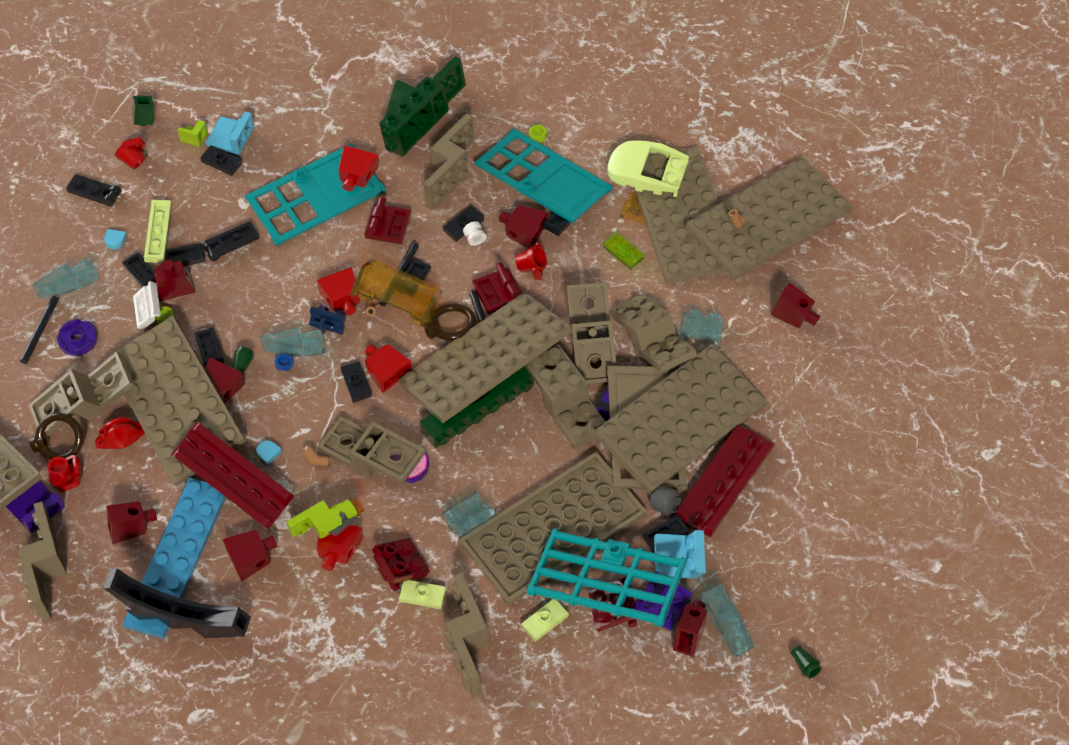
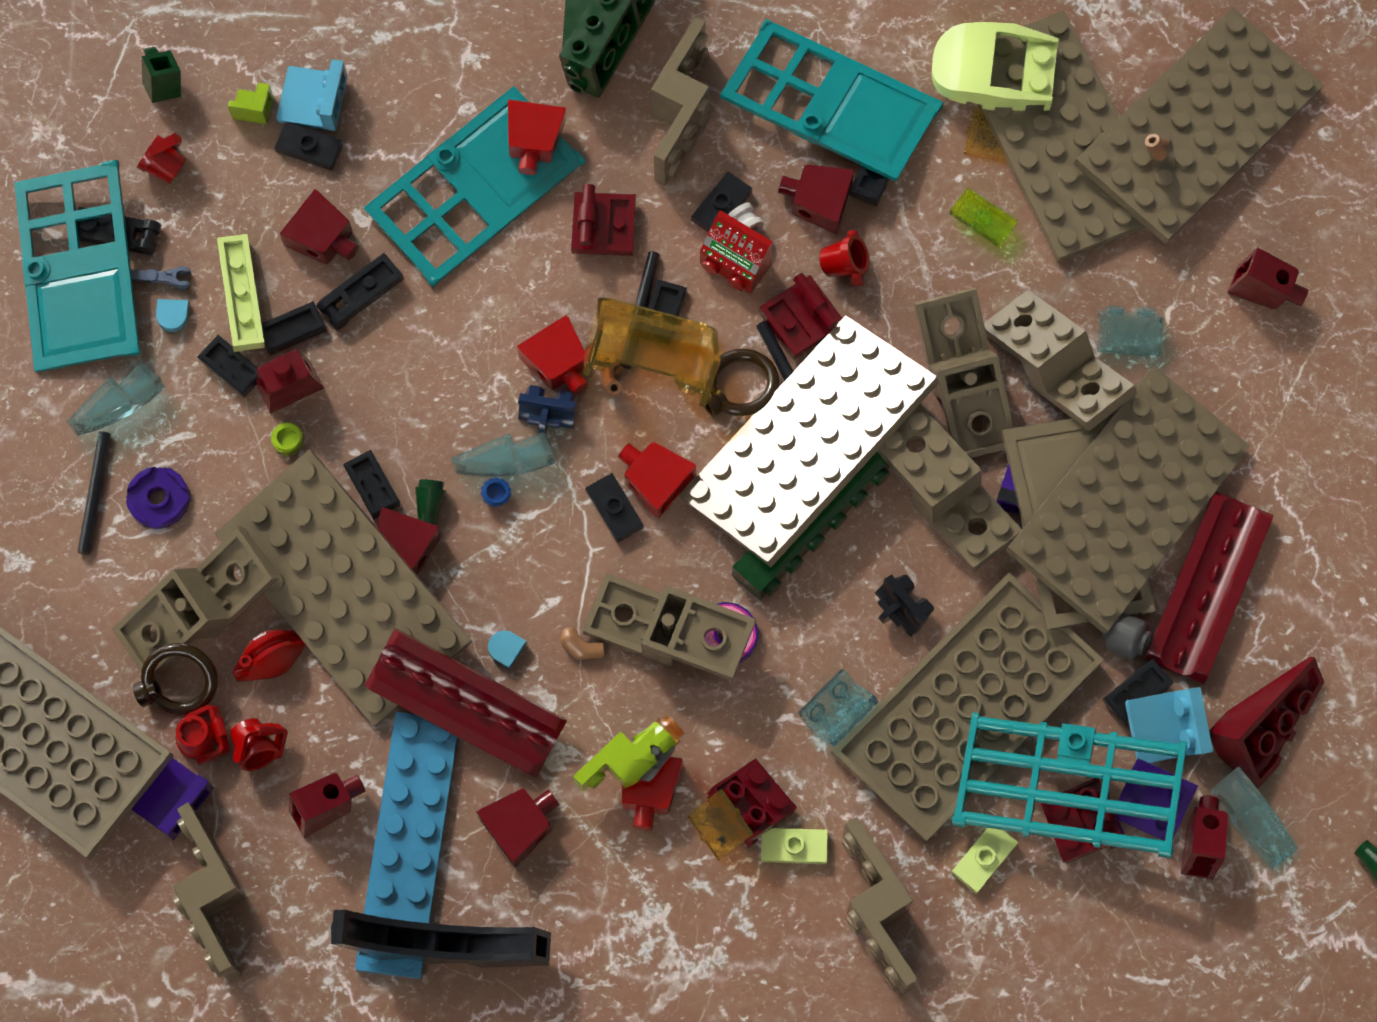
camera: 10 degrees left, 15 degrees up
white plate [133,281,161,330] -> none
lime tile [529,124,547,143] -> none
none -> teal door [14,160,141,373]
none -> sand blue piece [131,266,191,290]
none -> red piece [230,718,288,771]
none -> dark red torso [279,189,359,264]
none -> clear yellow piece [687,789,753,861]
none -> red slope [700,210,773,294]
none -> black hips [875,574,934,637]
none -> dark red wedge [1209,656,1324,789]

